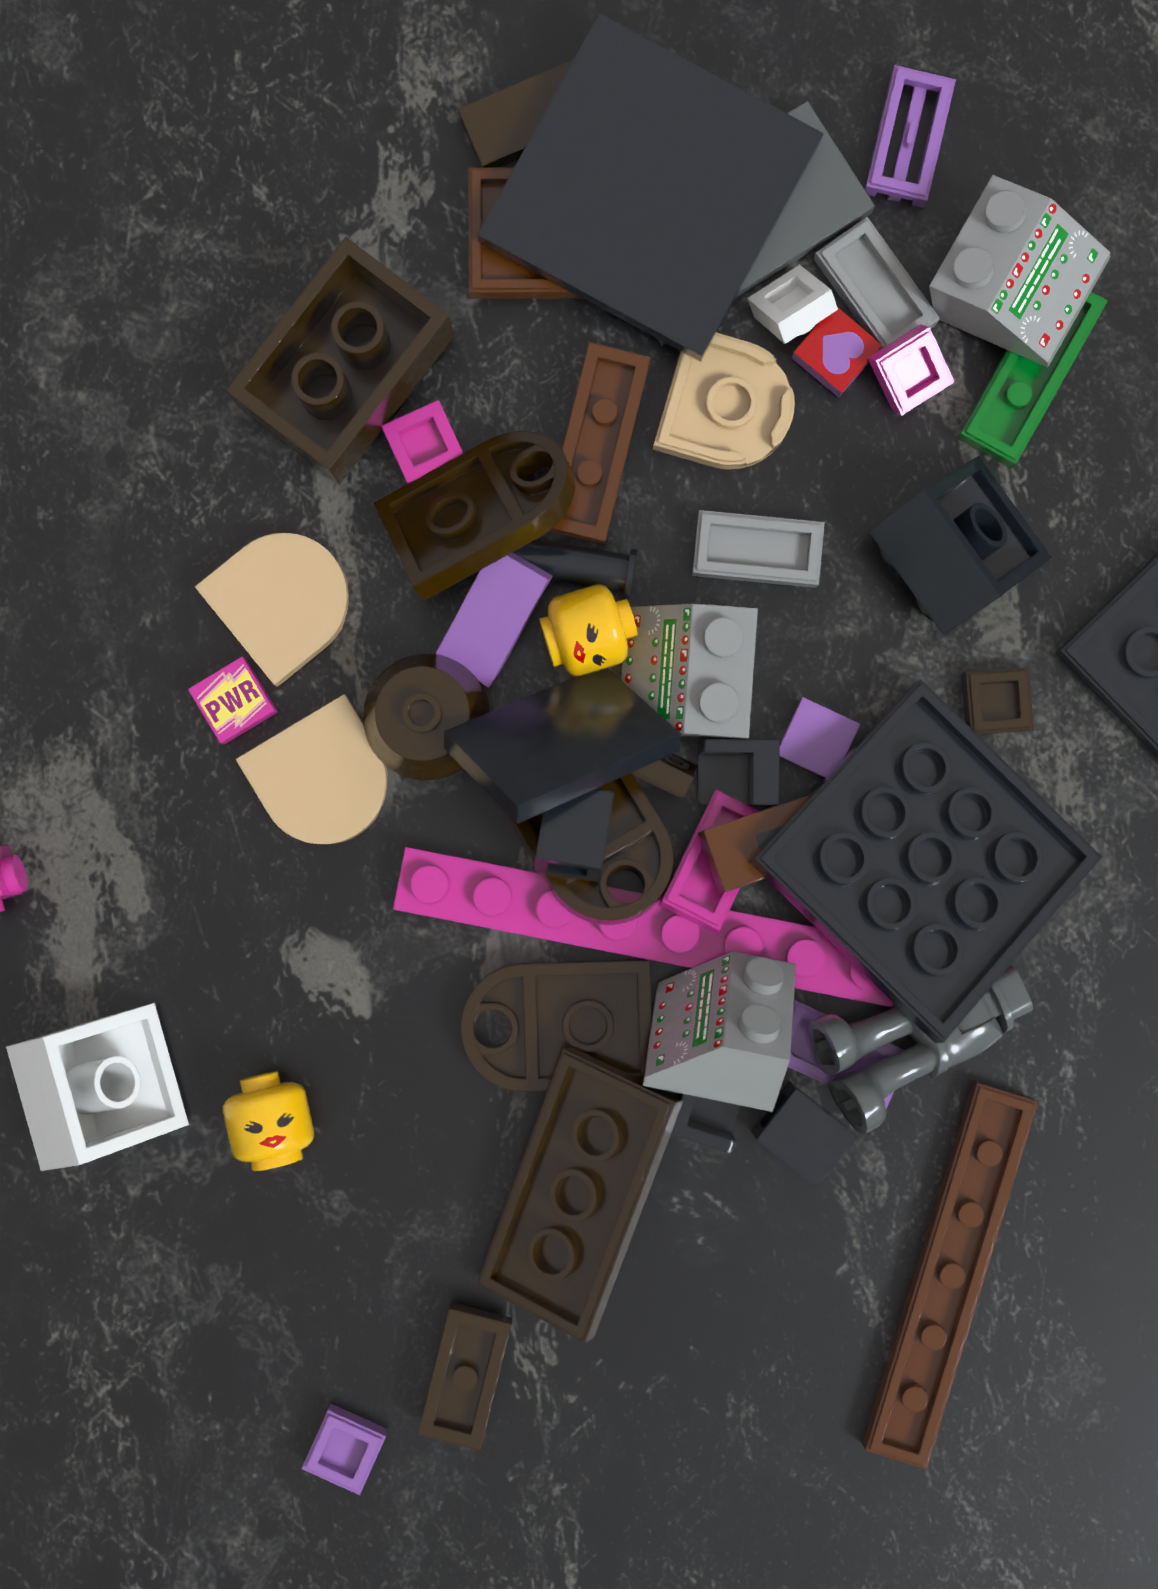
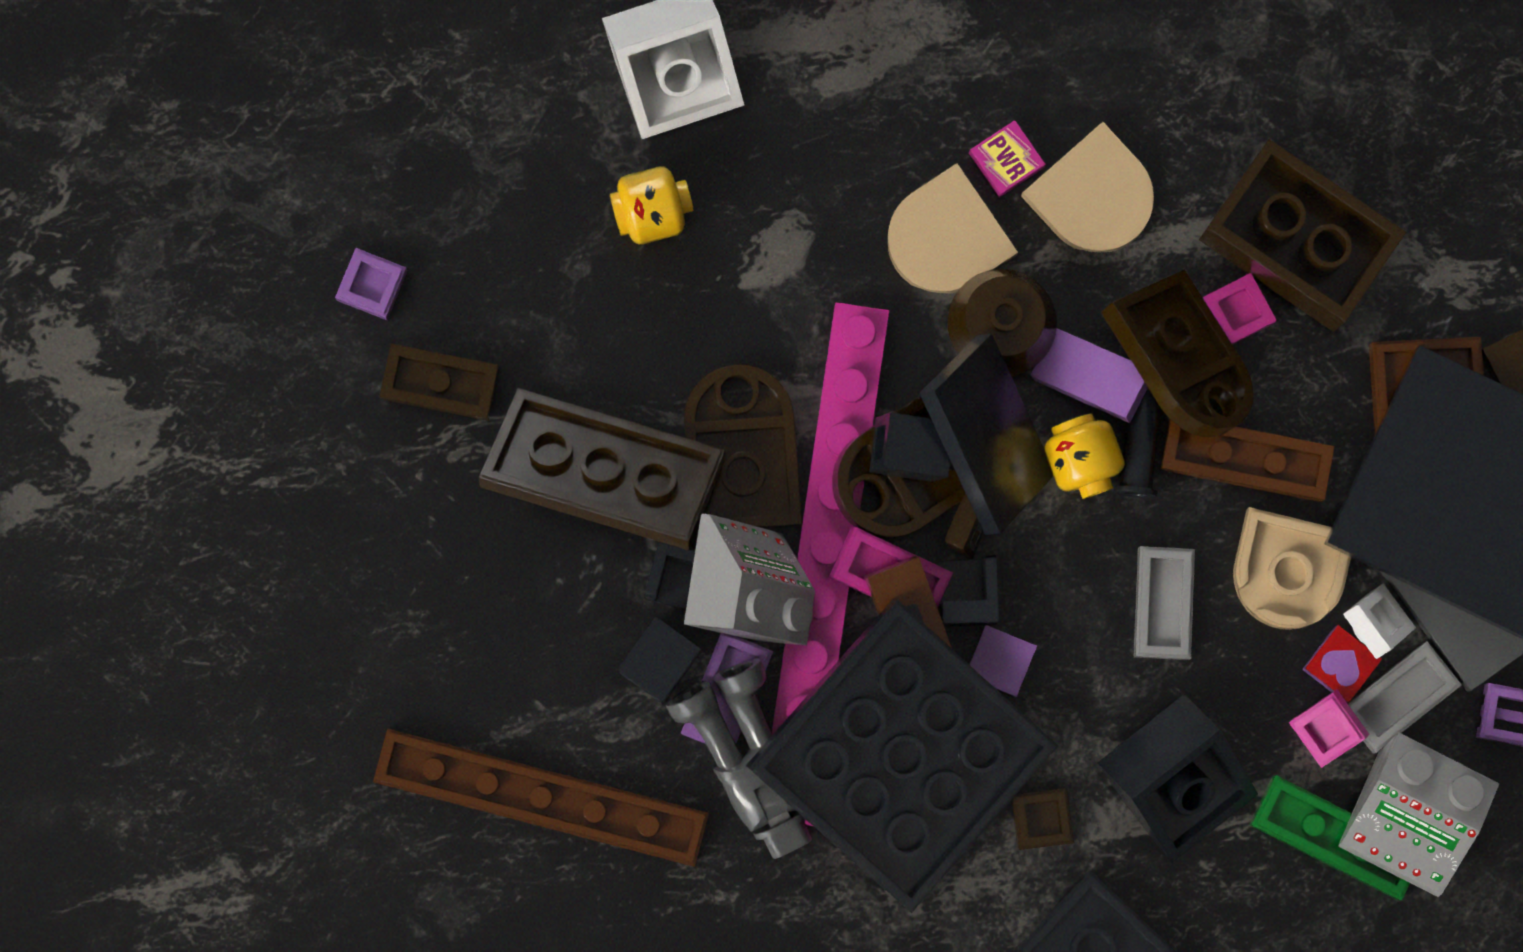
camera: 85 degrees right, 5 degrees down
light grey slope [621,604,758,740] -> none

